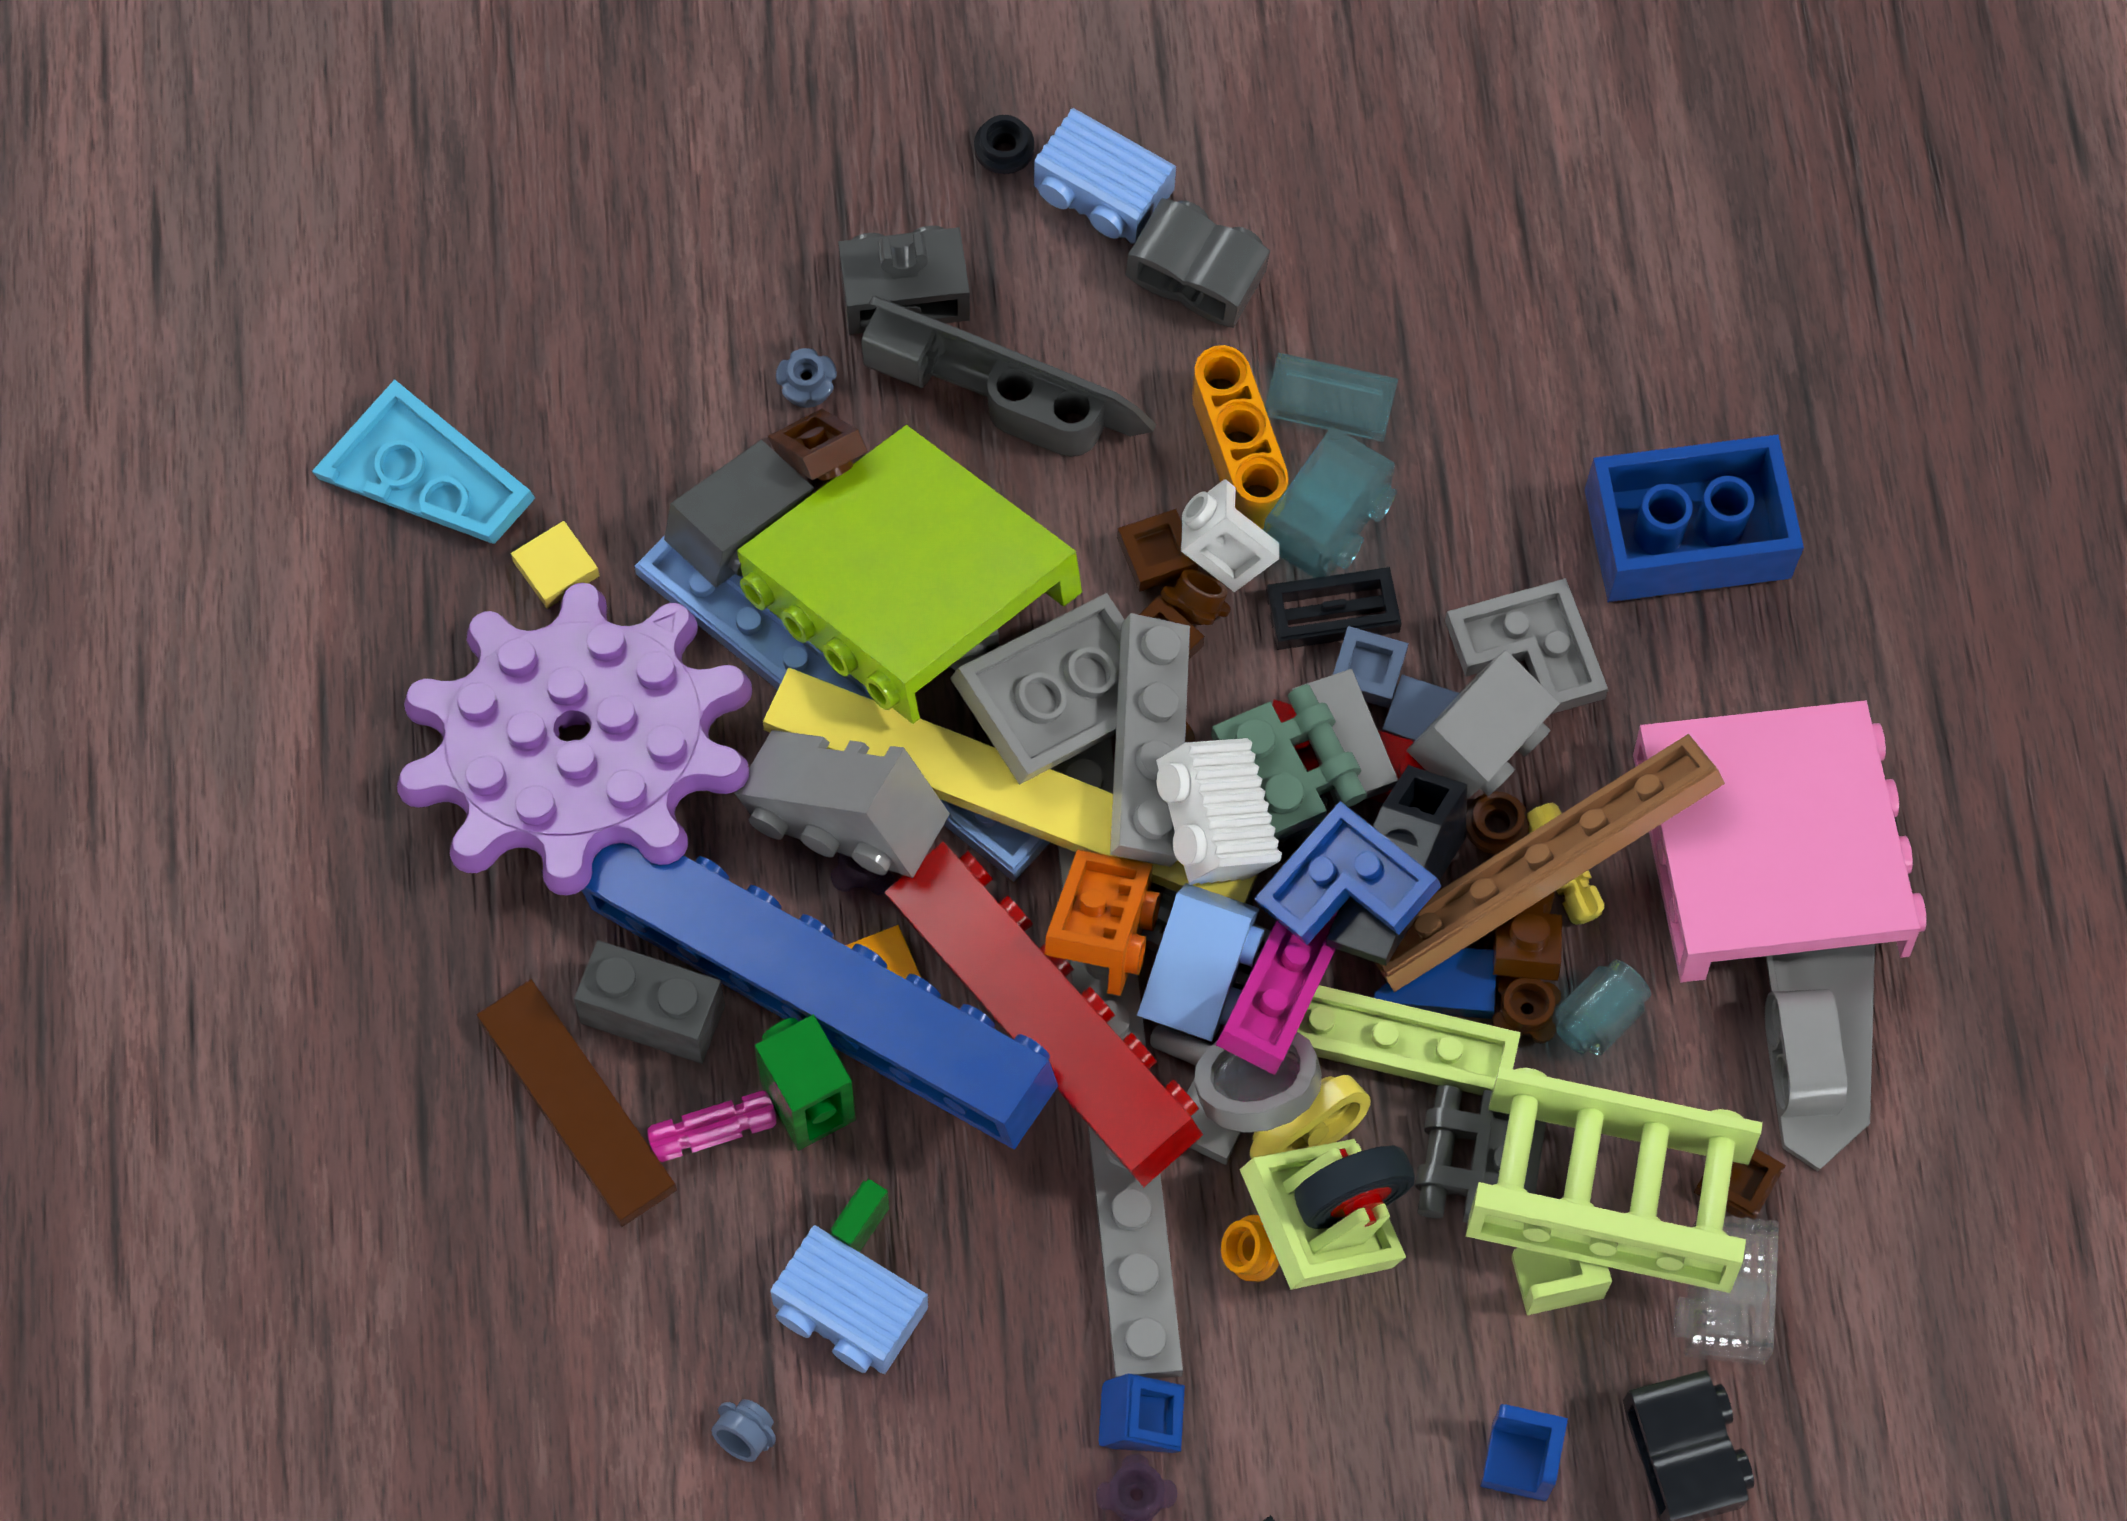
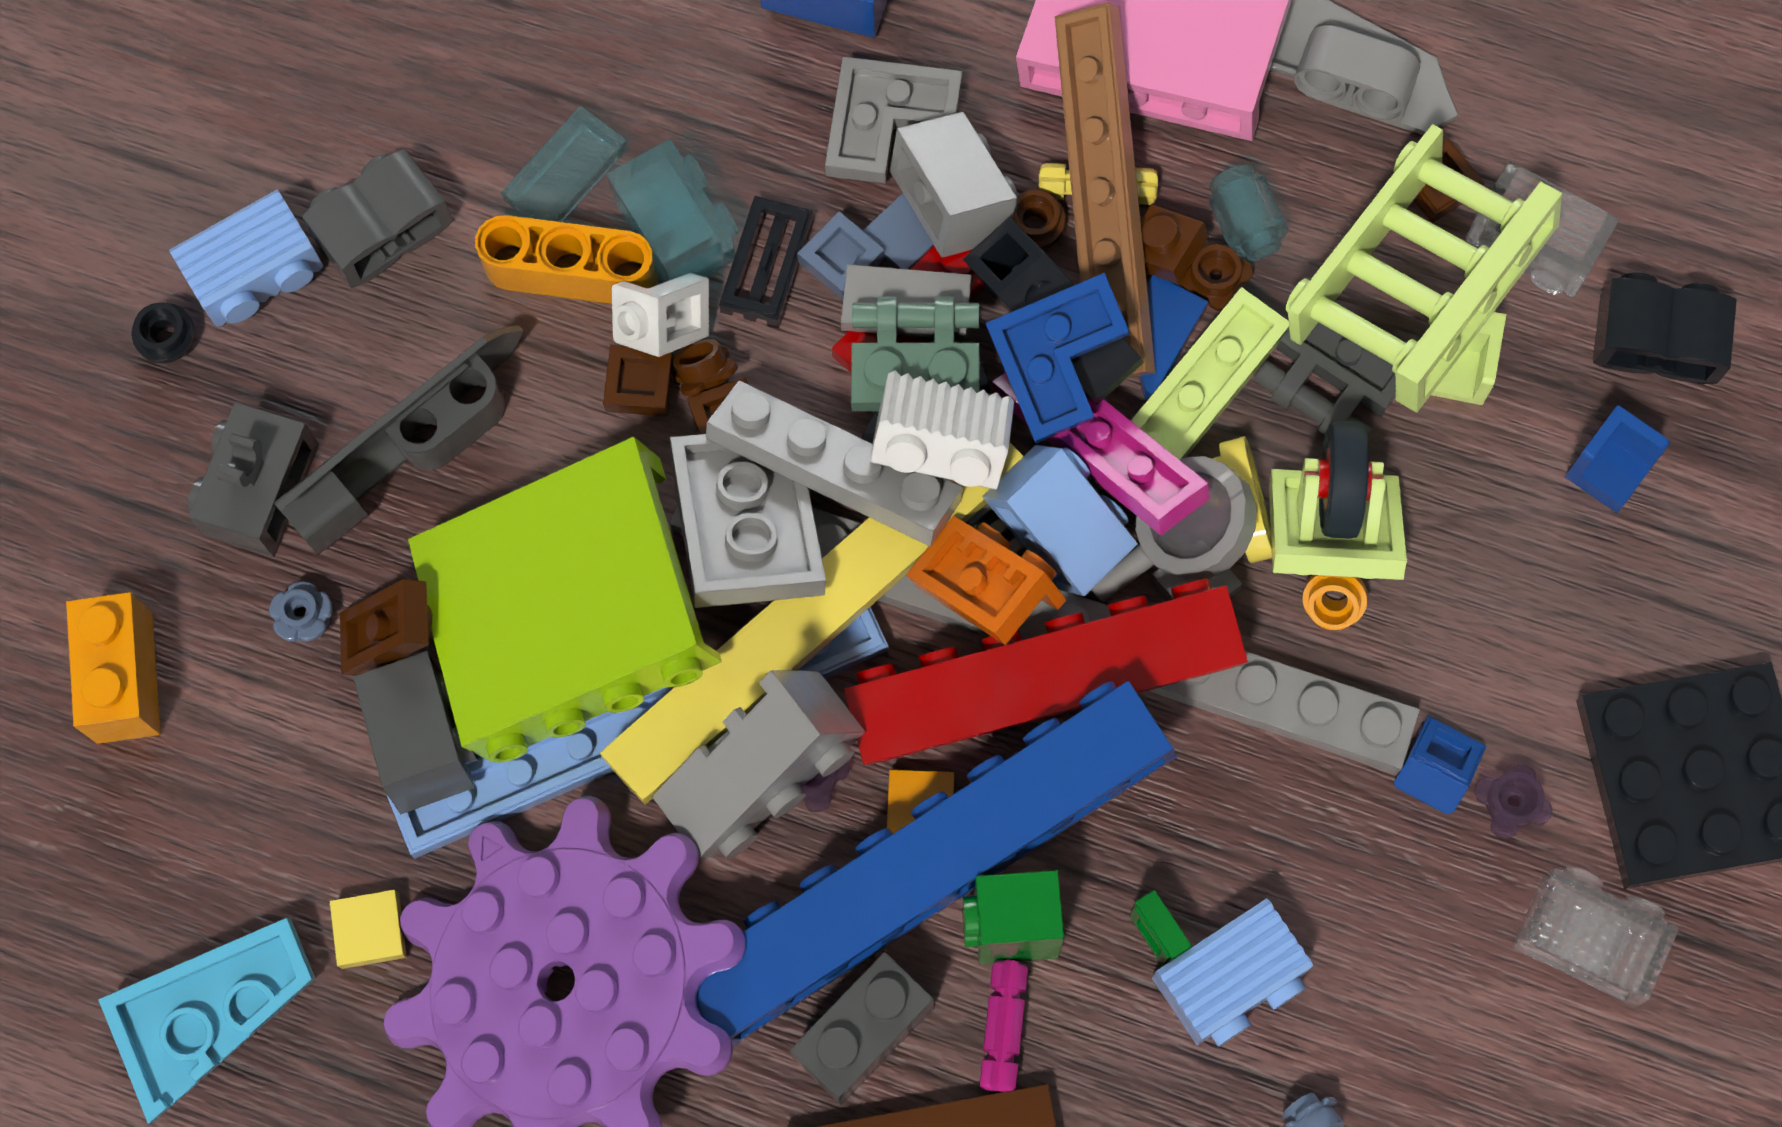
camera: 60 degrees left, 5 degrees up
none -> light orange brick [66,592,161,744]

